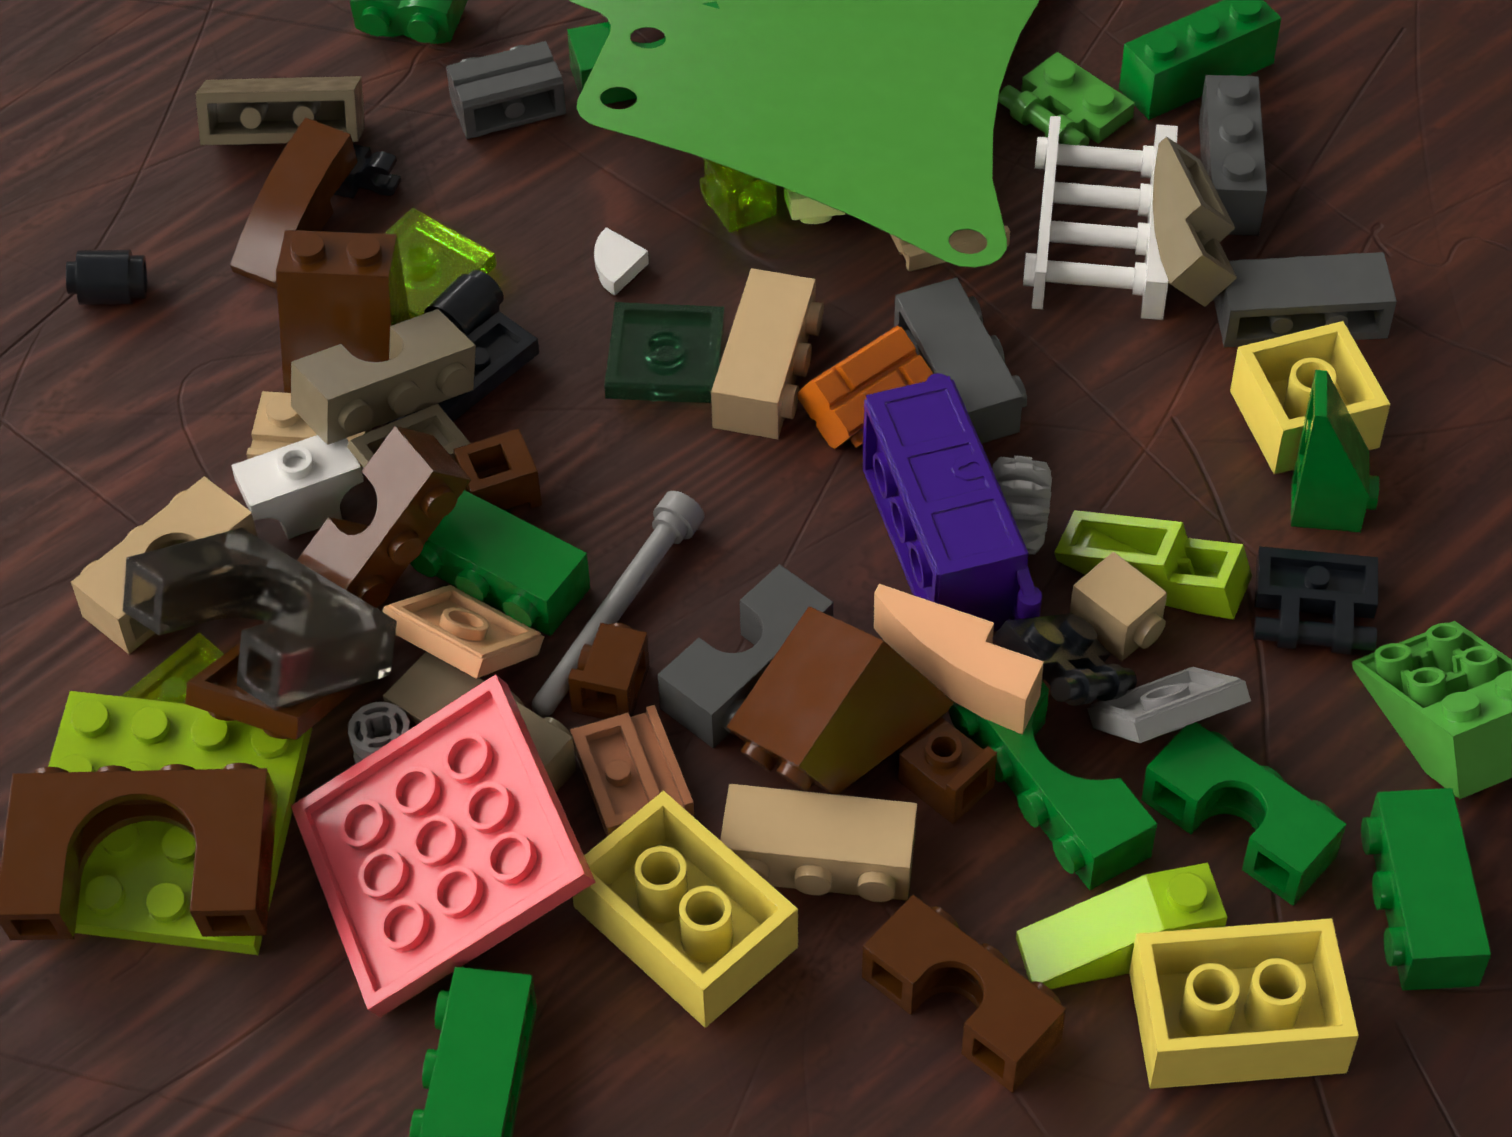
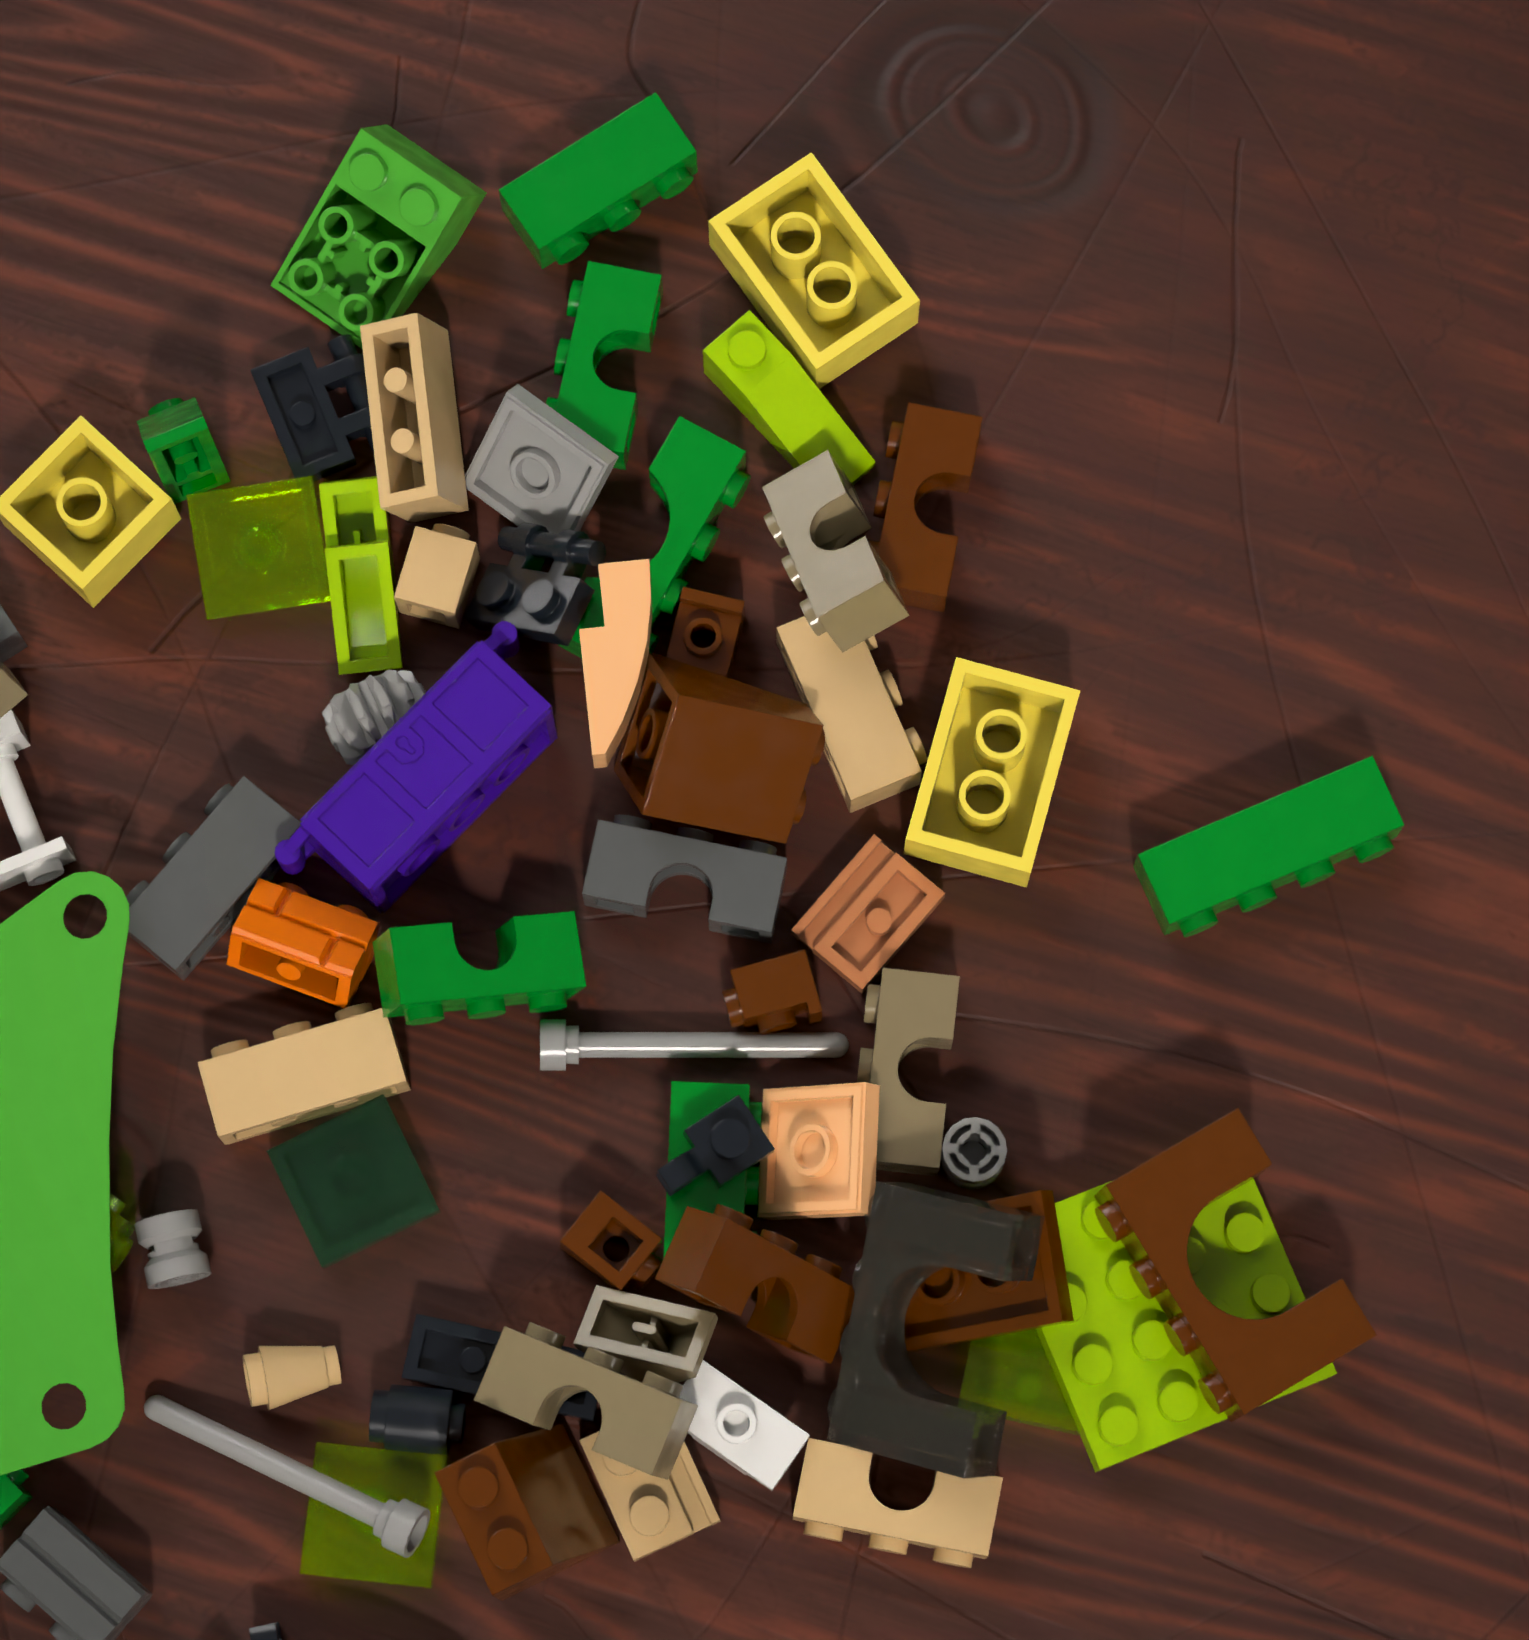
camera: 120 degrees left, 25 degrees up
coral plate [291,674,596,1017] -> none
white tile [594,227,649,296] -> none
none -> light grey wheel [134,1209,212,1289]
none -> light grey piece [144,1395,431,1558]
none -> clear neon green plate [186,475,330,620]
none -> tan cone [243,1345,341,1410]
none -> tan brick [360,313,469,523]
none -> green arch [372,911,586,1025]
none -> black plate [655,1095,775,1197]
none -> arch [762,450,910,653]

